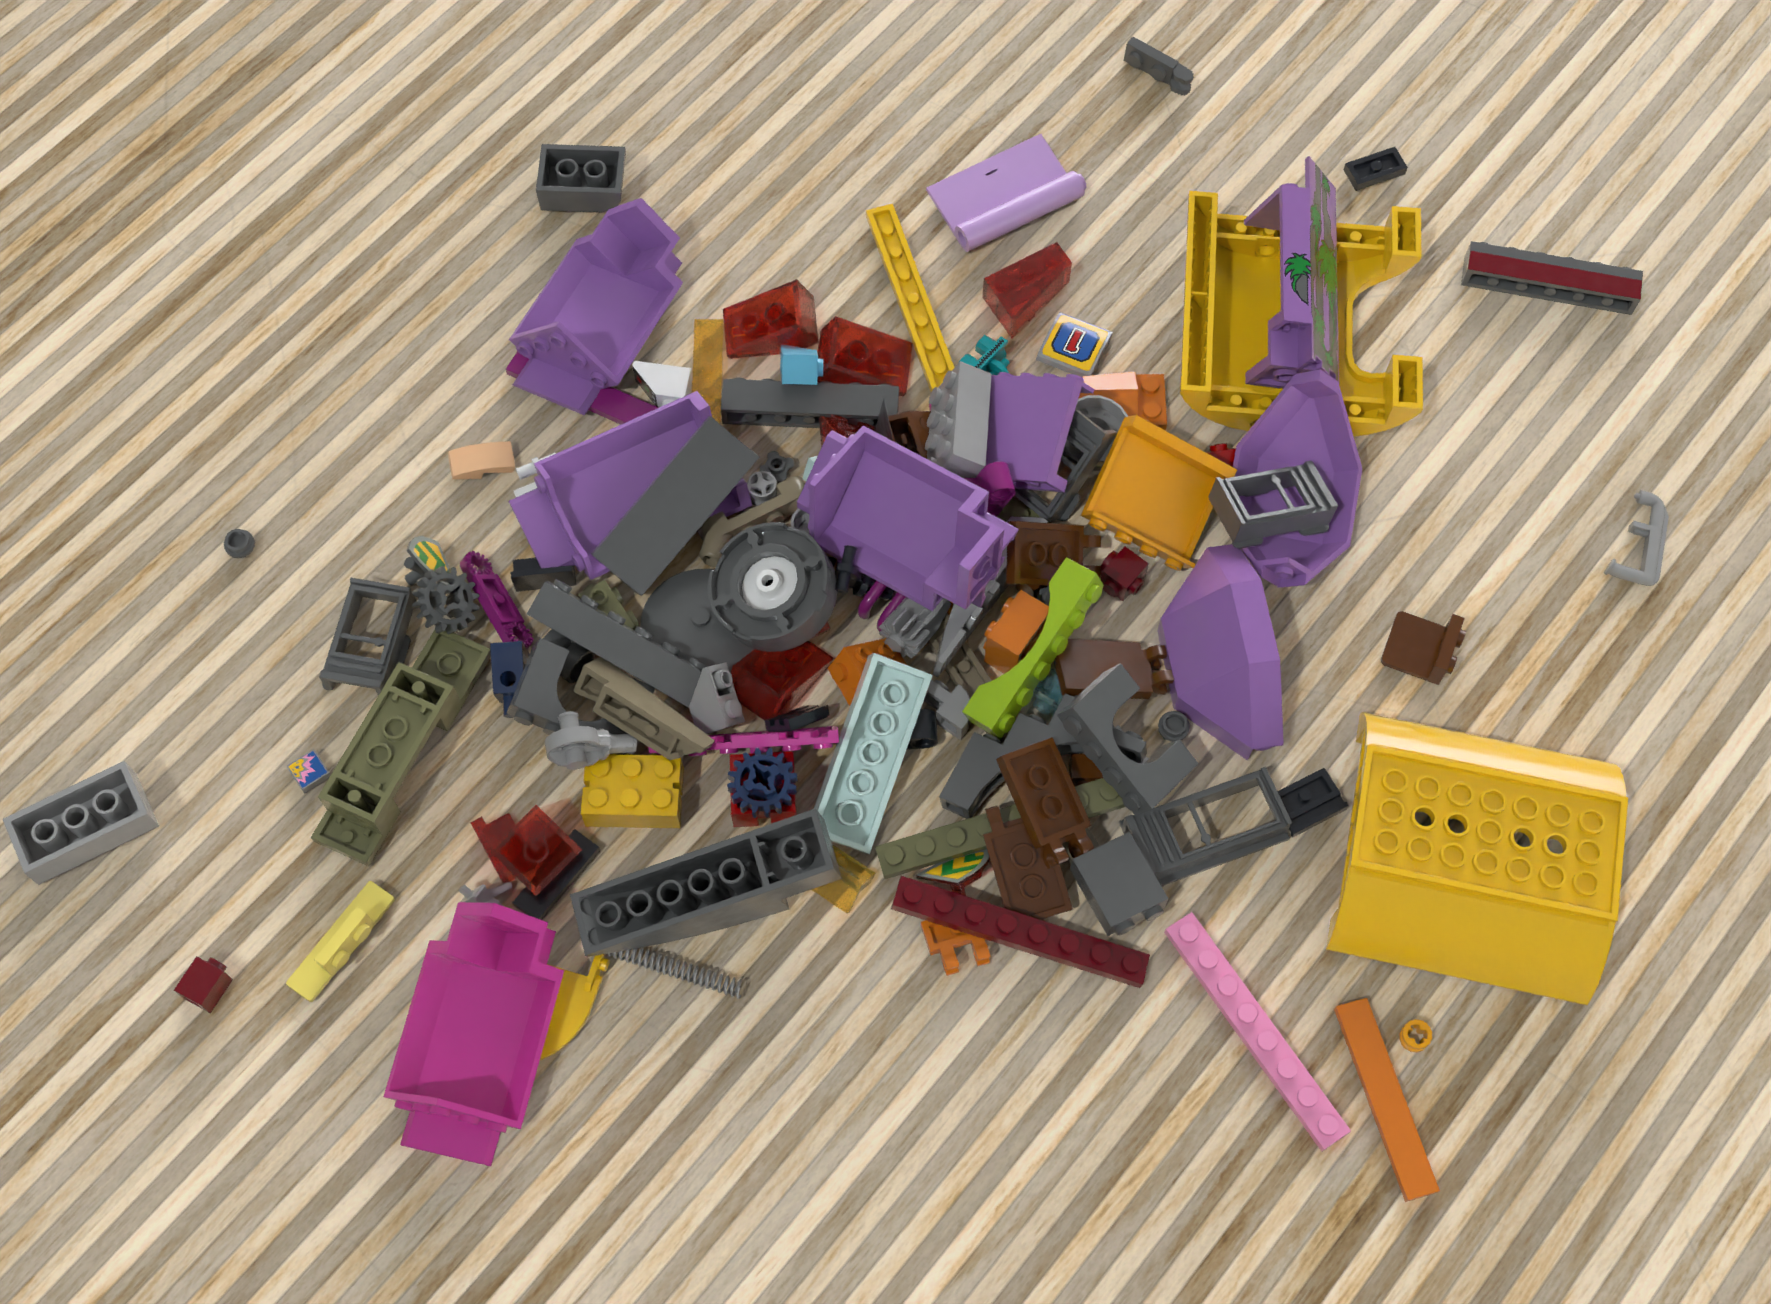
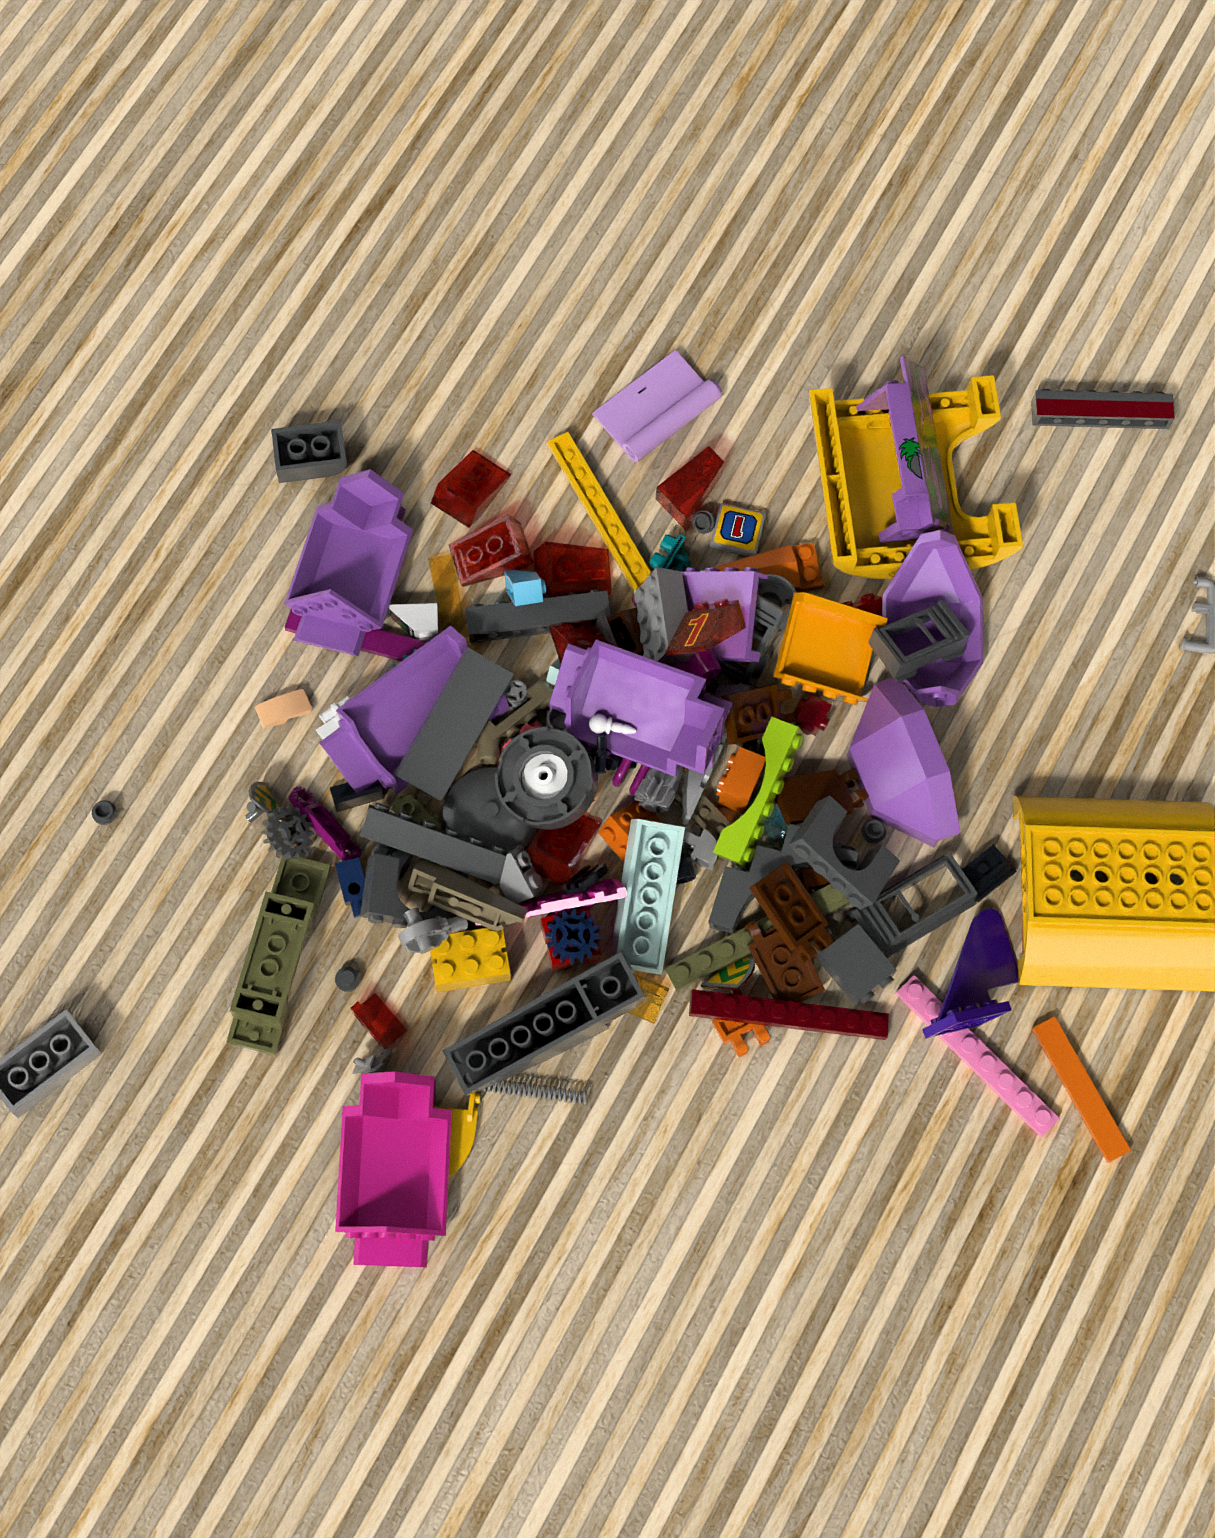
camera: 15 degrees left, 5 degrees up
dark red brick [174,956,233,1014] -> none
light yellow bracket [286,881,395,1002] -> none
tile [287,749,331,794] -> none
dark grey piece [319,578,416,696] -> none
clear red slope [490,805,582,896] -> none
black tile [512,829,600,920] -> none
dark grey plate [760,451,794,483] -> none
dark grey hinge [1123,37,1194,96] -> none
black plate [1343,147,1408,191] -> none
reddish brown bracket [1381,611,1466,685] -> none
light orange bush [1399,1019,1432,1053] -> none
none -> dark grey plate [335,967,360,992]
none -> clear red slope [431,450,511,528]
none -> white bar [589,714,636,734]
none -> clear red slope [666,598,746,656]
none -> dark grey plate [693,510,716,534]
none -> dark purple piece [922,908,1018,1039]

